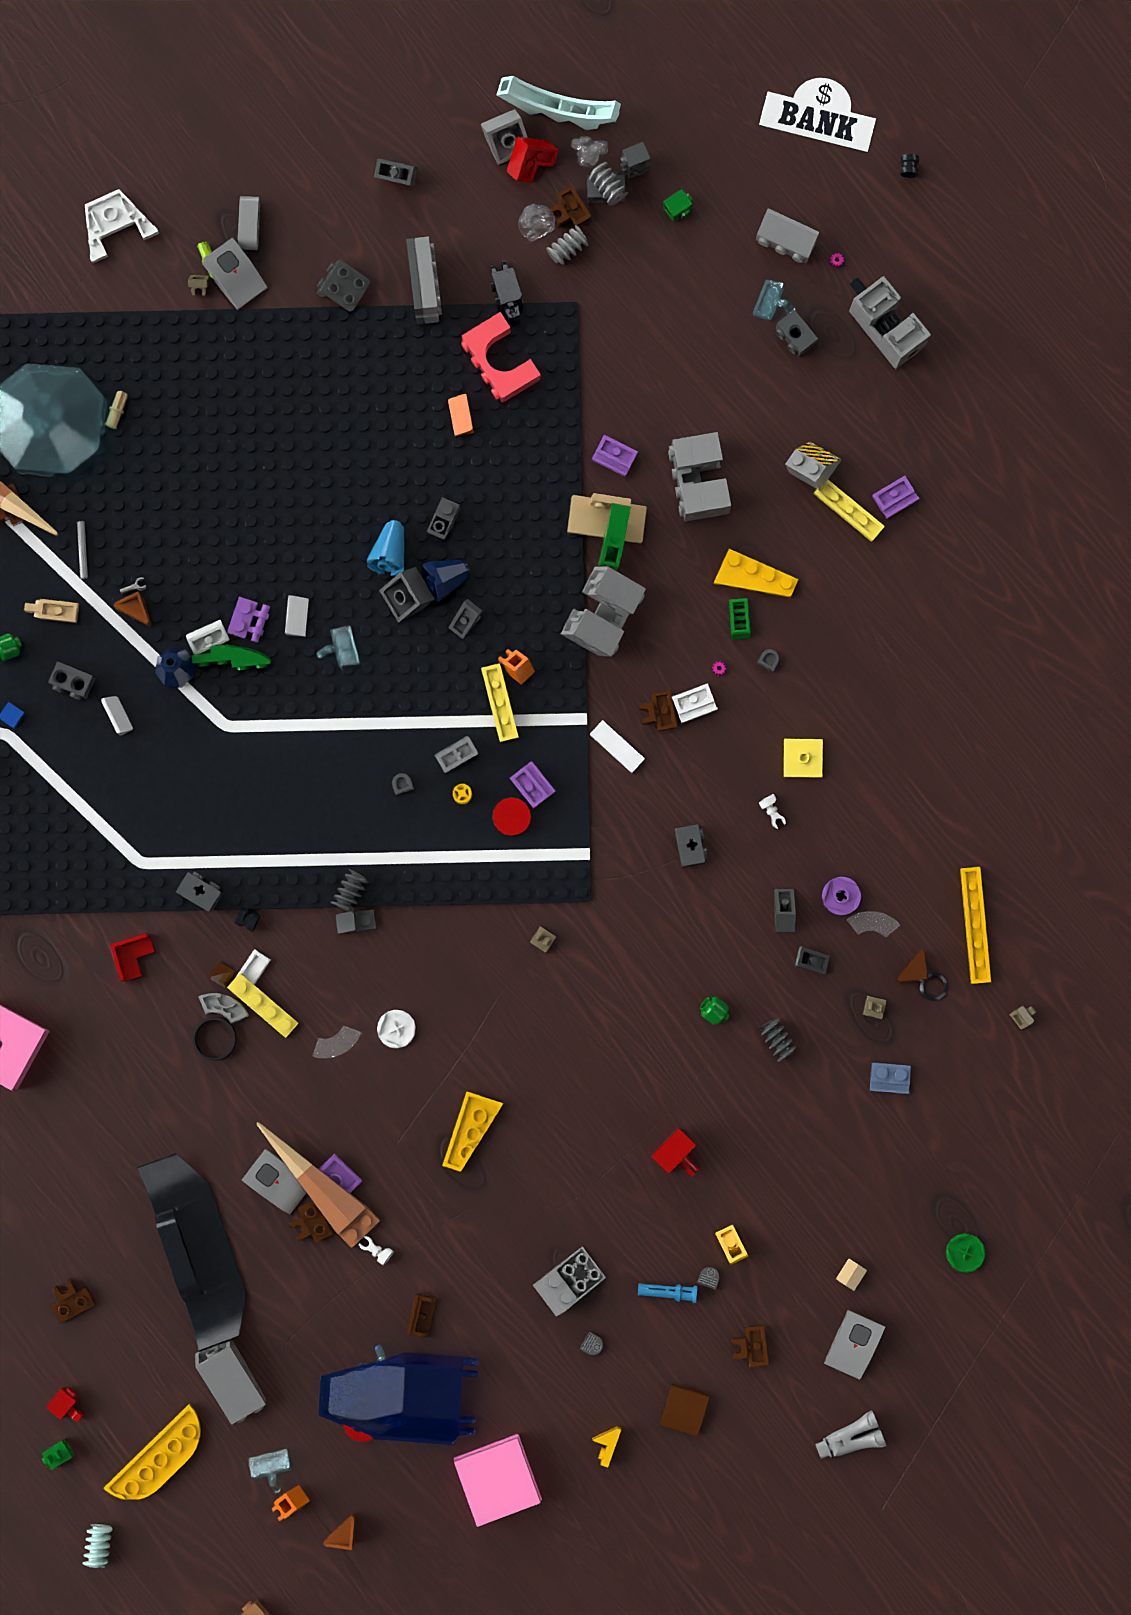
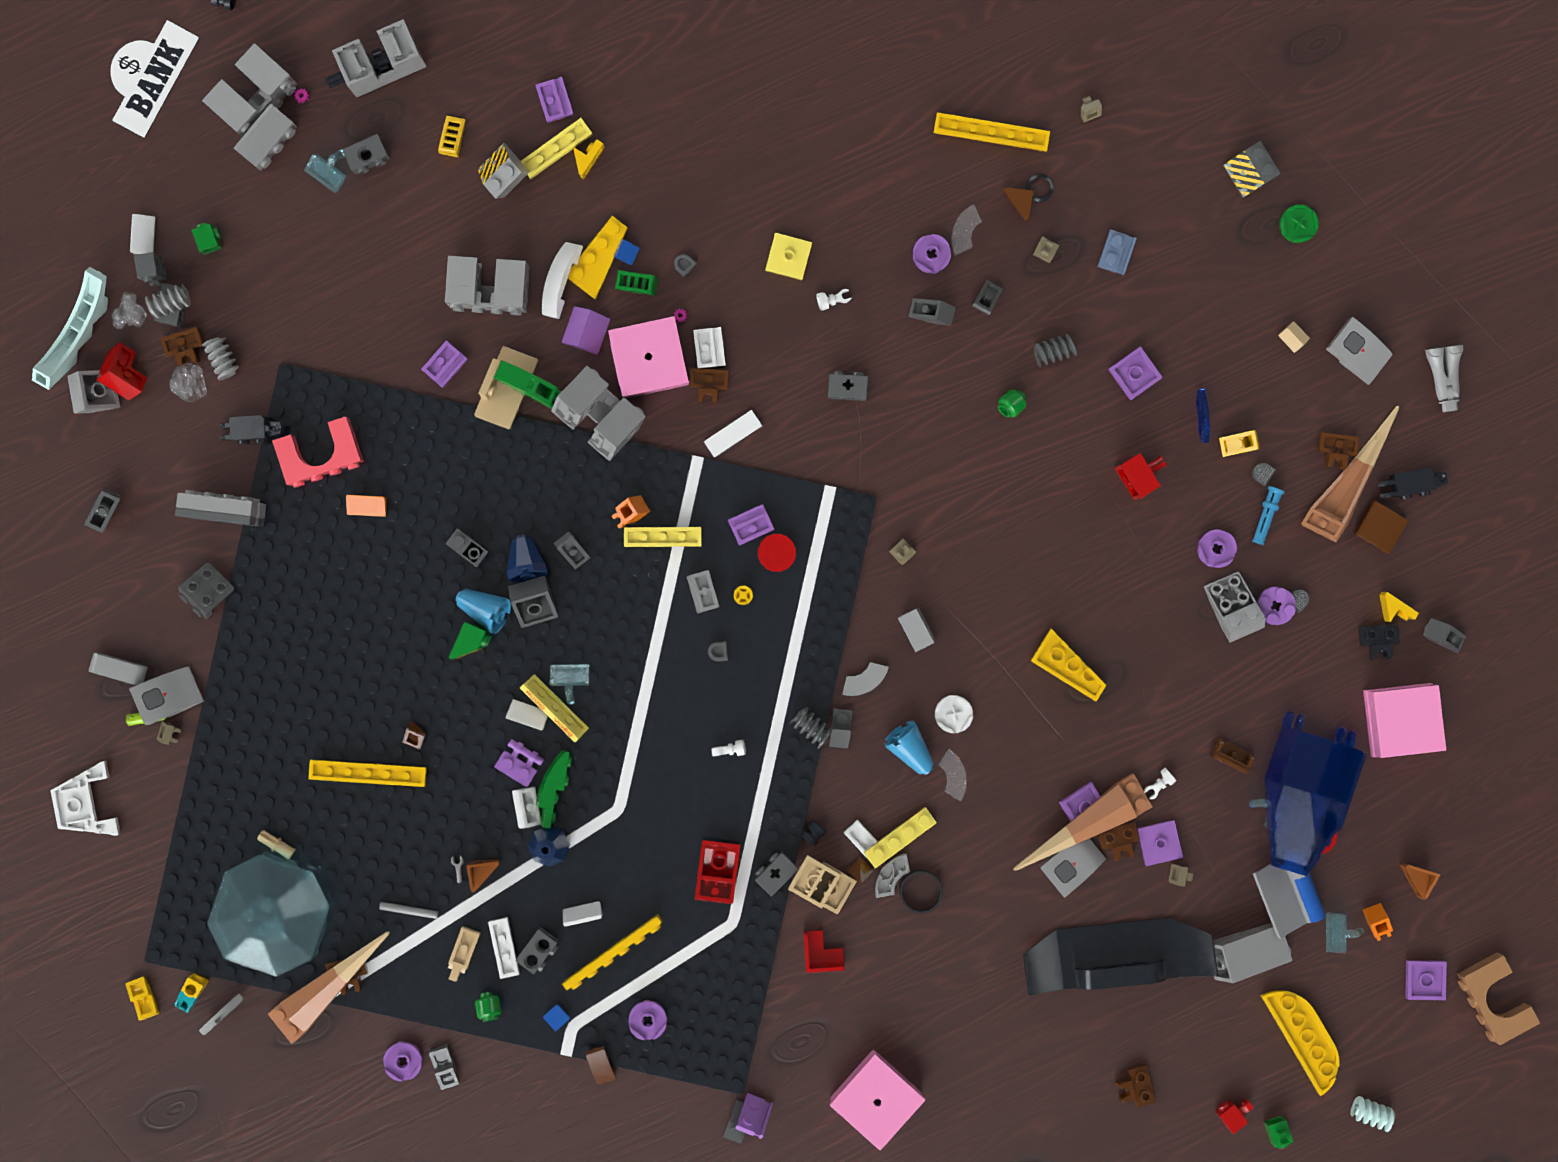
camera: 75 degrees left, 5 degrees up
none -> white slope [130,214,156,254]
none -> light grey piece [202,43,297,137]
none -> yellow plate [309,759,427,787]
none -> reddish brown slope [402,721,426,750]
none -> yellow slope [438,116,466,157]
none -> green slope [449,622,492,659]
none -> white plate [488,917,520,979]
none -> light yellow plate [520,674,589,742]
none -> white slope [542,242,583,319]
none -> medium lavender slope [562,306,610,355]
none -> yellow plate [562,914,662,990]
none -> yellow slope [573,140,605,179]
none -> bright pink container [608,316,689,399]
none -> blue tile [614,239,640,265]
none -> medium lavender plate [629,1000,667,1040]
none -> red slope [695,840,740,904]
none -> white piece [712,740,746,756]
none -> tan bracket [788,855,857,915]
none -> light grey tile [842,662,888,696]
none -> dark azure cone [884,720,934,775]
none -> light grey hinge [898,607,936,652]
none -> medium lavender plate [1108,347,1163,400]
none -> medium lavender plate [1137,820,1183,866]
none -> dark tan tile [1168,863,1193,887]
none -> clear blue tile [1196,389,1210,443]
none -> medium lavender plate [1197,529,1237,568]
none -> slope [1223,141,1281,198]
none -> light grey door [1253,849,1326,938]
none -> medium lavender plate [1257,586,1296,625]
none -> nougat plate [1301,406,1399,543]
none -> black plate [1358,625,1400,660]
none -> black hinge [1378,468,1448,500]
none -> medium lavender plate [1405,960,1447,1000]
none -> dark grey slope [1423,618,1466,653]

